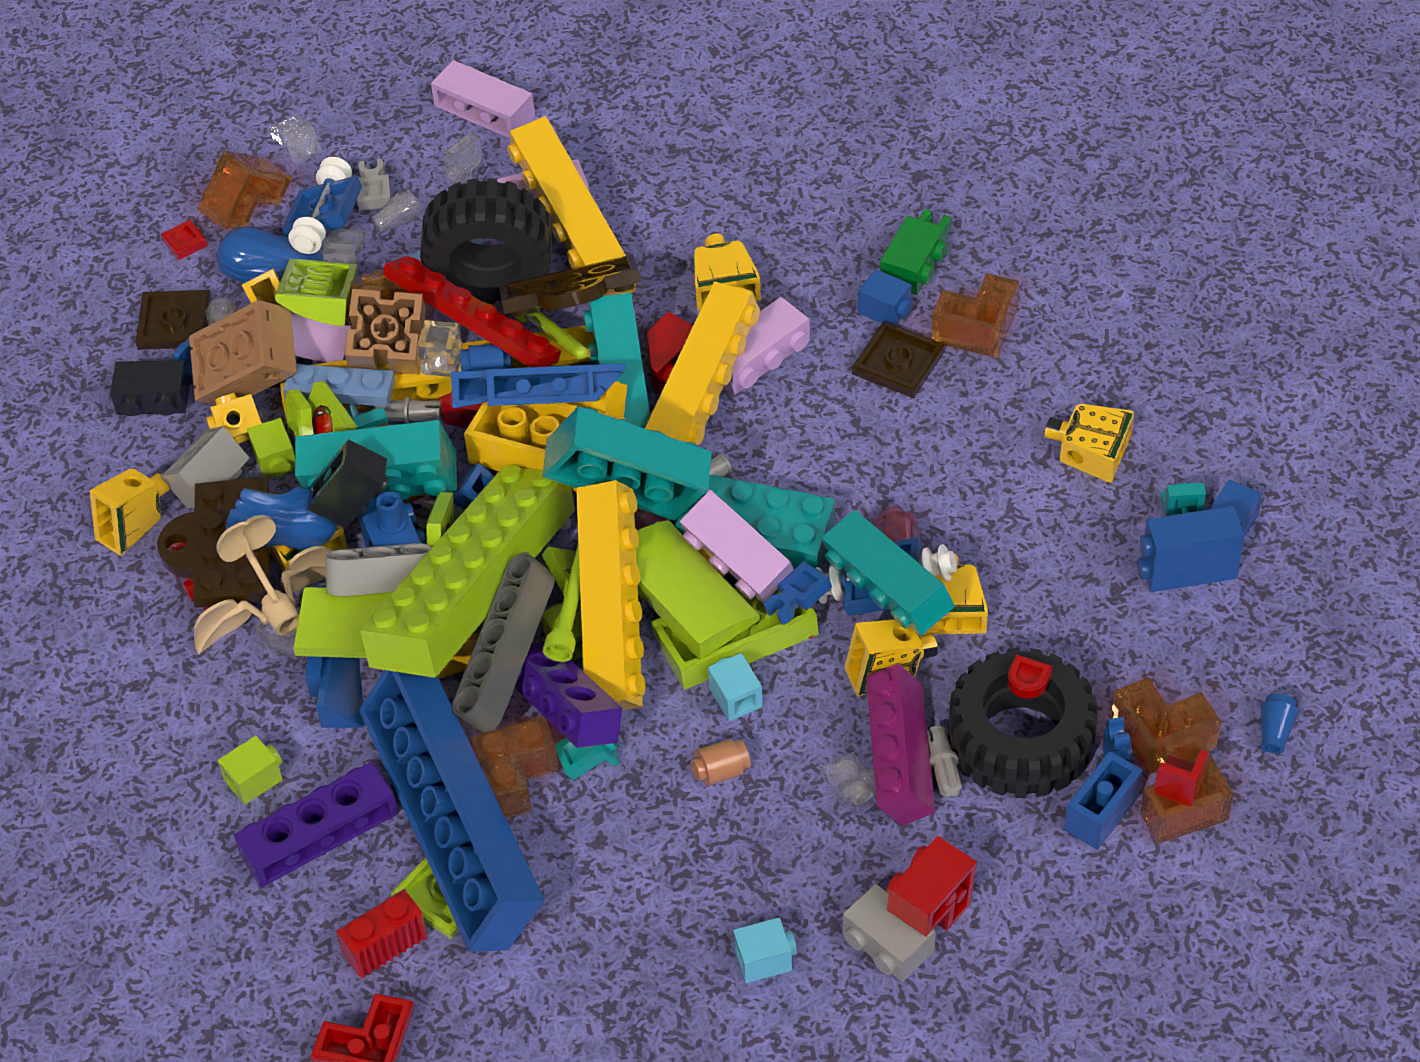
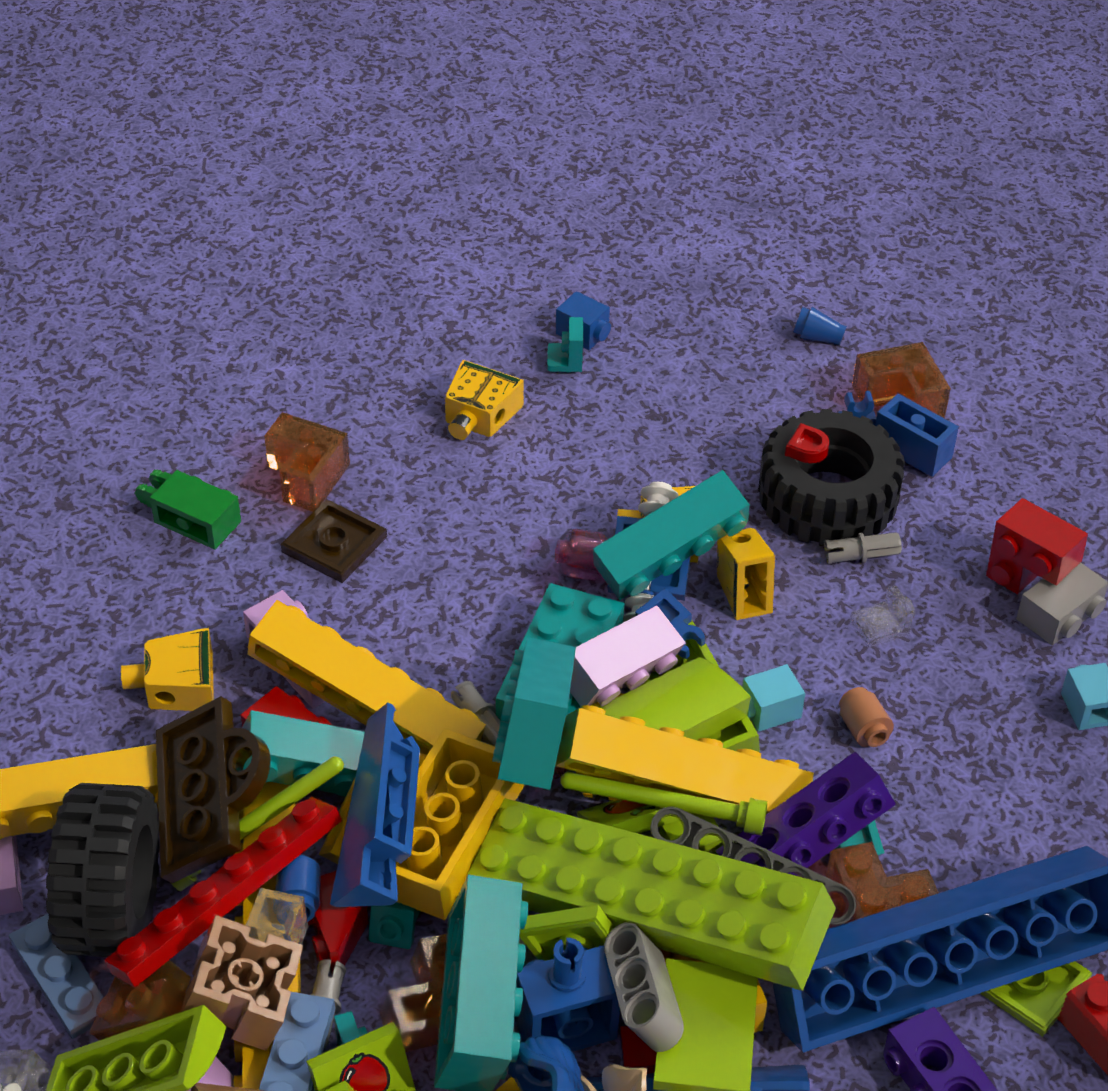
camera: 90 degrees left, 5 degrees down
black brick [307,439,388,528] -> none
blue brick [858,269,914,325] -> none
magenta brick [866,663,935,825] -> none
clear orange brick [1111,677,1221,775] -> none
blue brick [1137,506,1245,592] -> none
red panel [1154,749,1209,807] -> none

